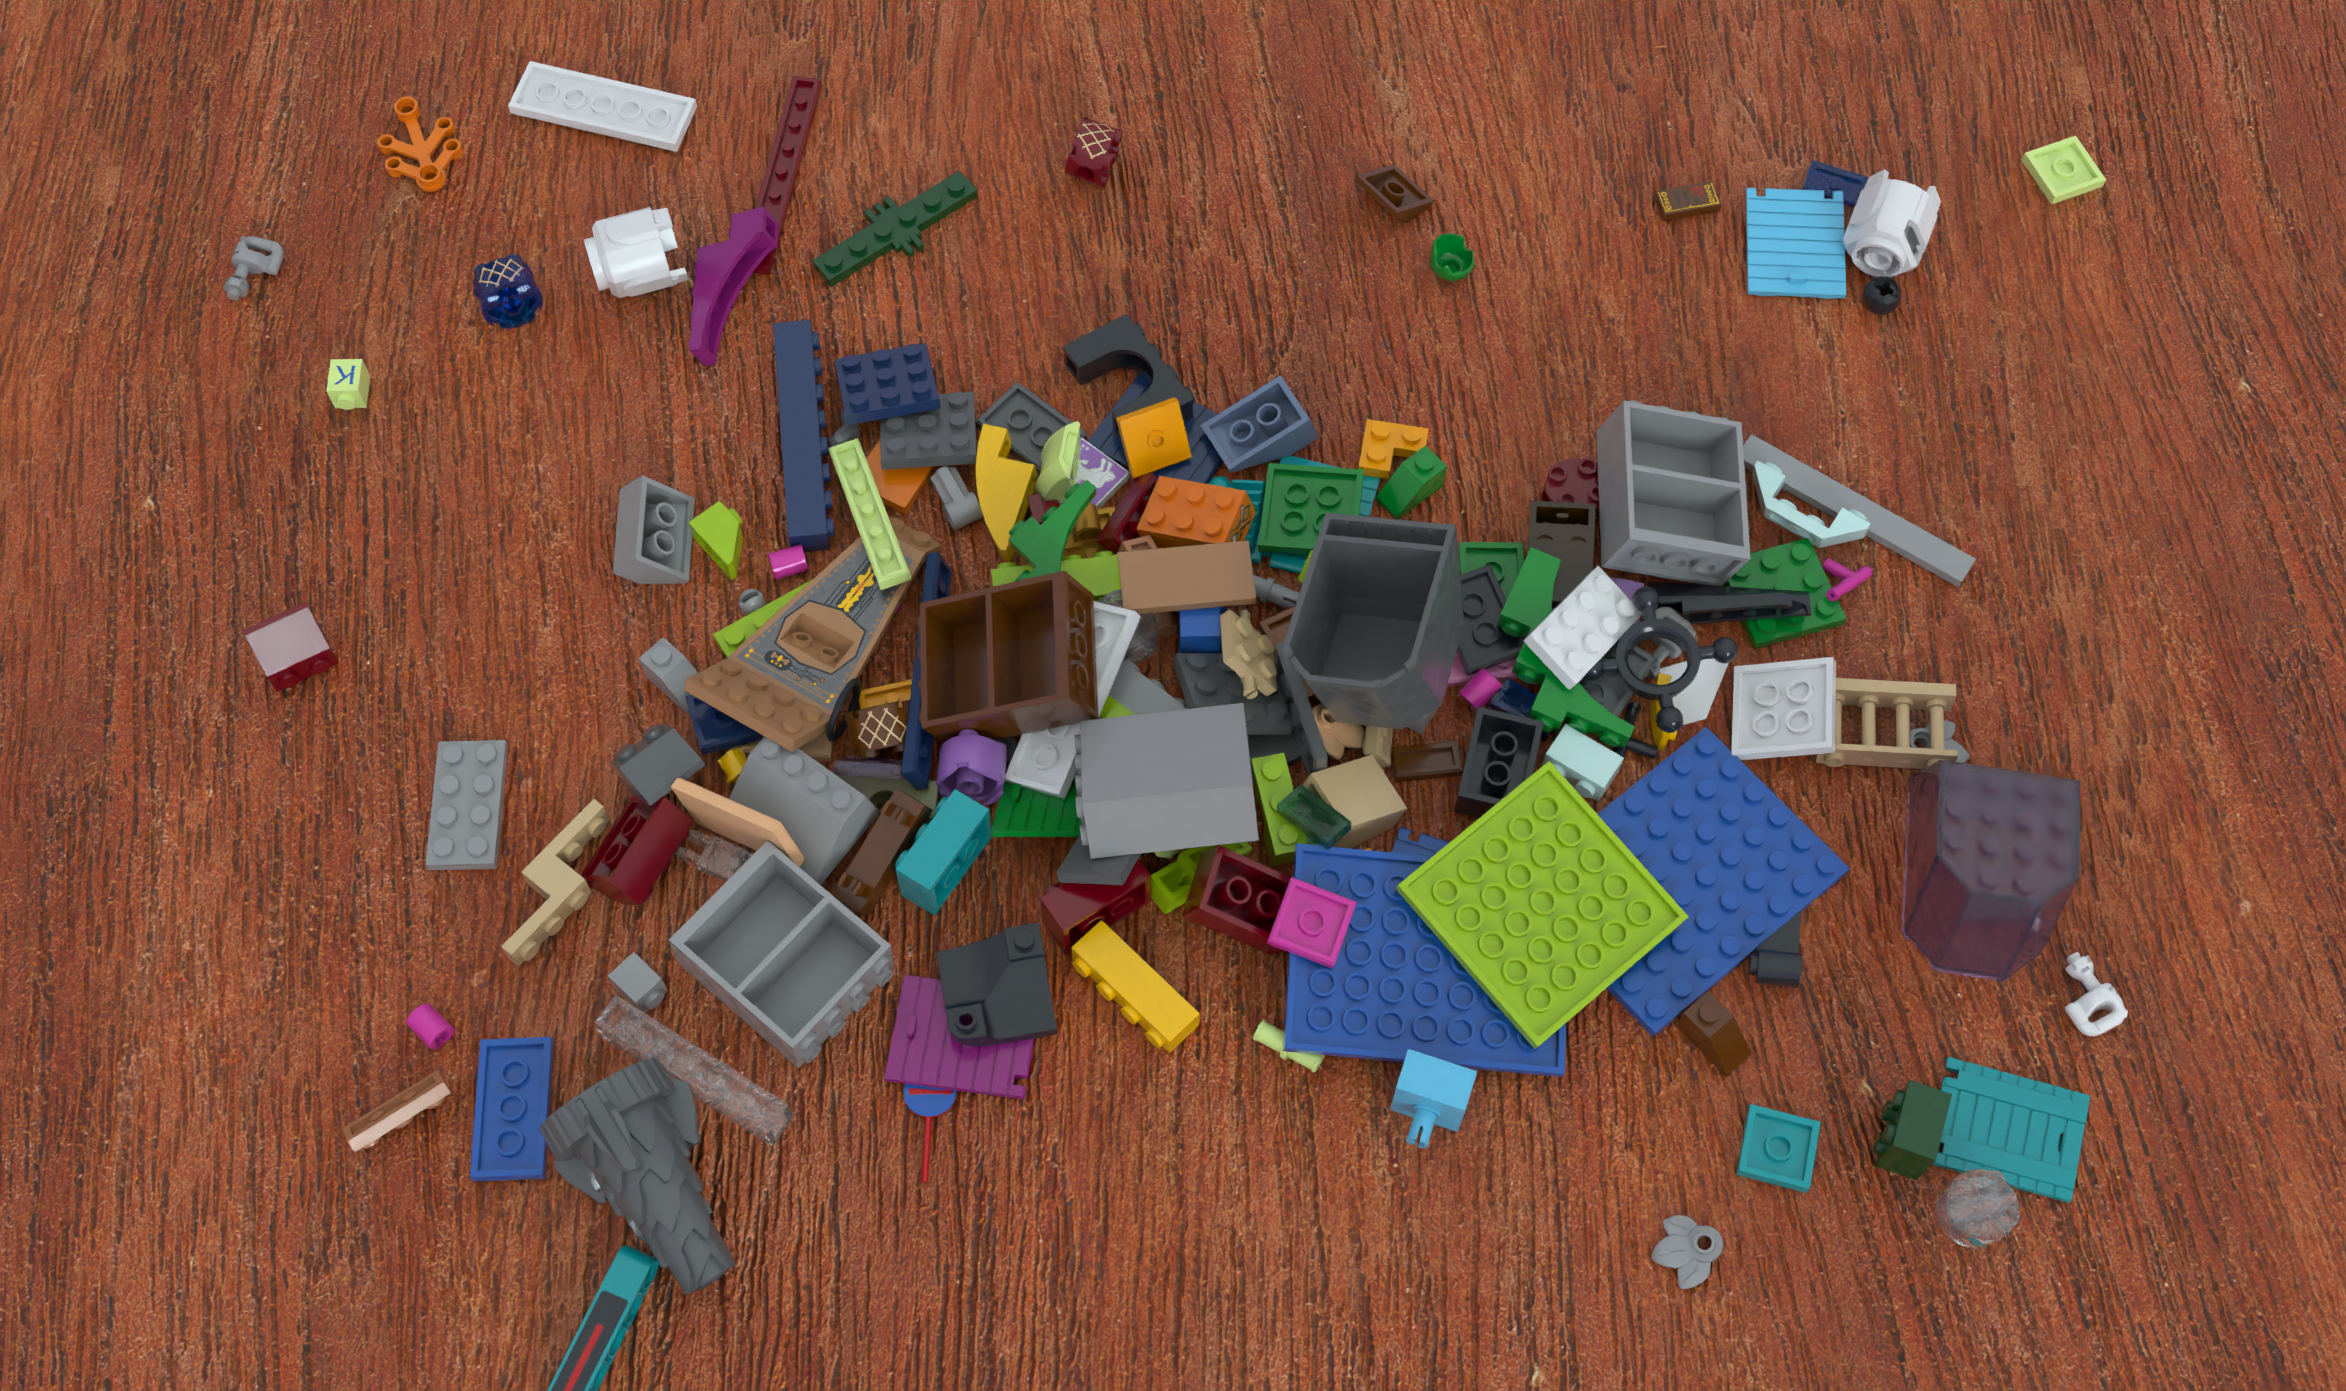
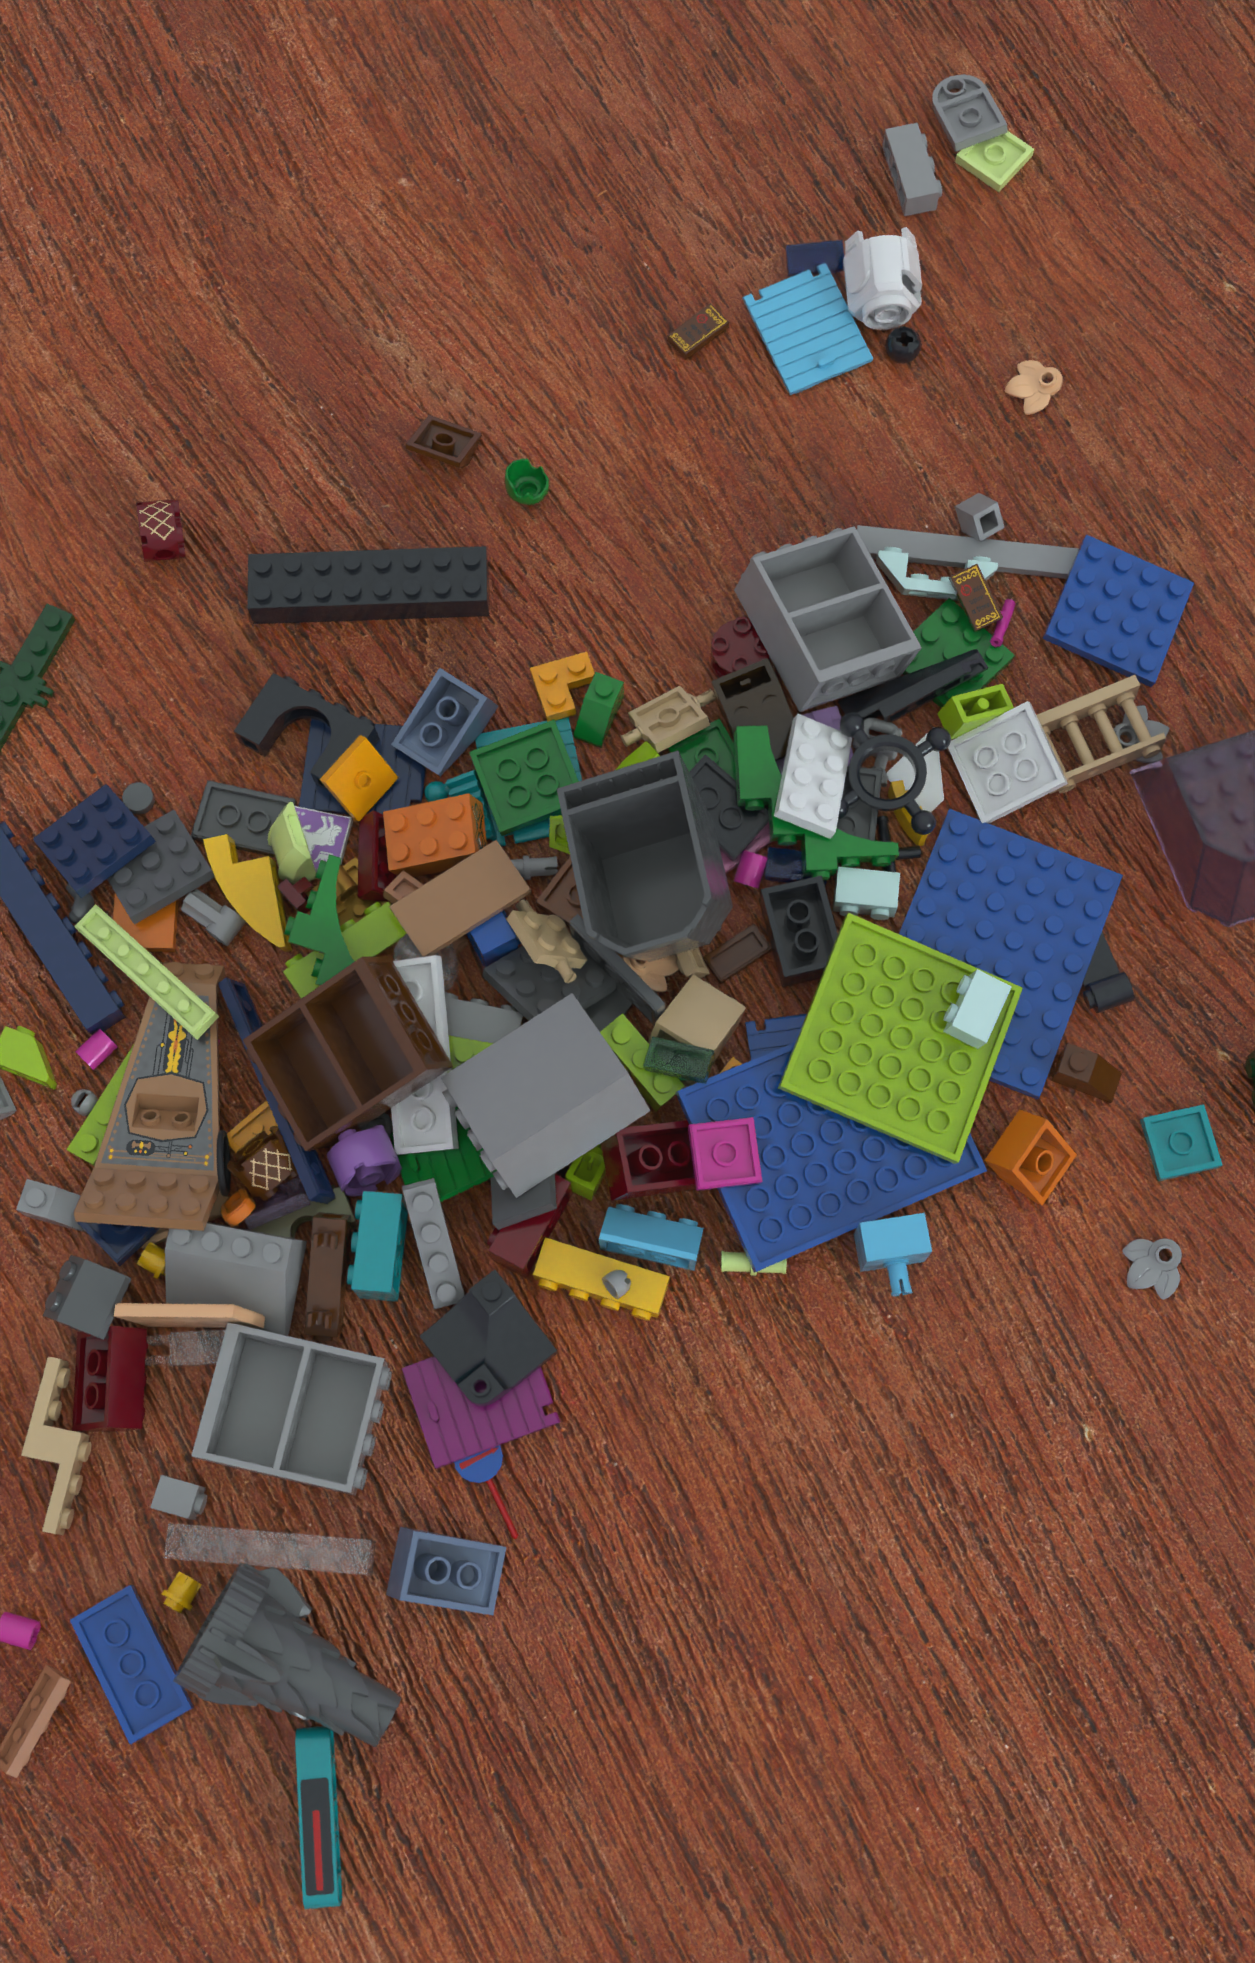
camera: 25 degrees left, 10 degrees up
none -> dark grey tile [122,782,155,815]
none -> yellow hose [161,1571,202,1614]
none -> orange tile [220,1189,256,1227]
none -> black brick [247,546,490,624]
none -> sand blue slope [386,1527,507,1615]
none -> light grey plate [402,1178,465,1309]
none -> medium azure slope [599,1204,703,1271]
none -> light grey hinge [602,1270,631,1299]
none -> tan plate [621,686,716,753]
none -> light grey brick [882,122,942,216]
none -> light grey tile [932,75,1008,152]
none -> lime brick [937,684,1014,739]
none -> light aqua brick [943,969,1012,1049]
none -> reddish brown tile [949,564,1003,632]
none -> light grey brick [955,493,1005,541]
none -> orange slope [984,1109,1077,1206]
none -> light nougat plate [1005,360,1063,415]
none -> blue plate [1042,534,1194,687]

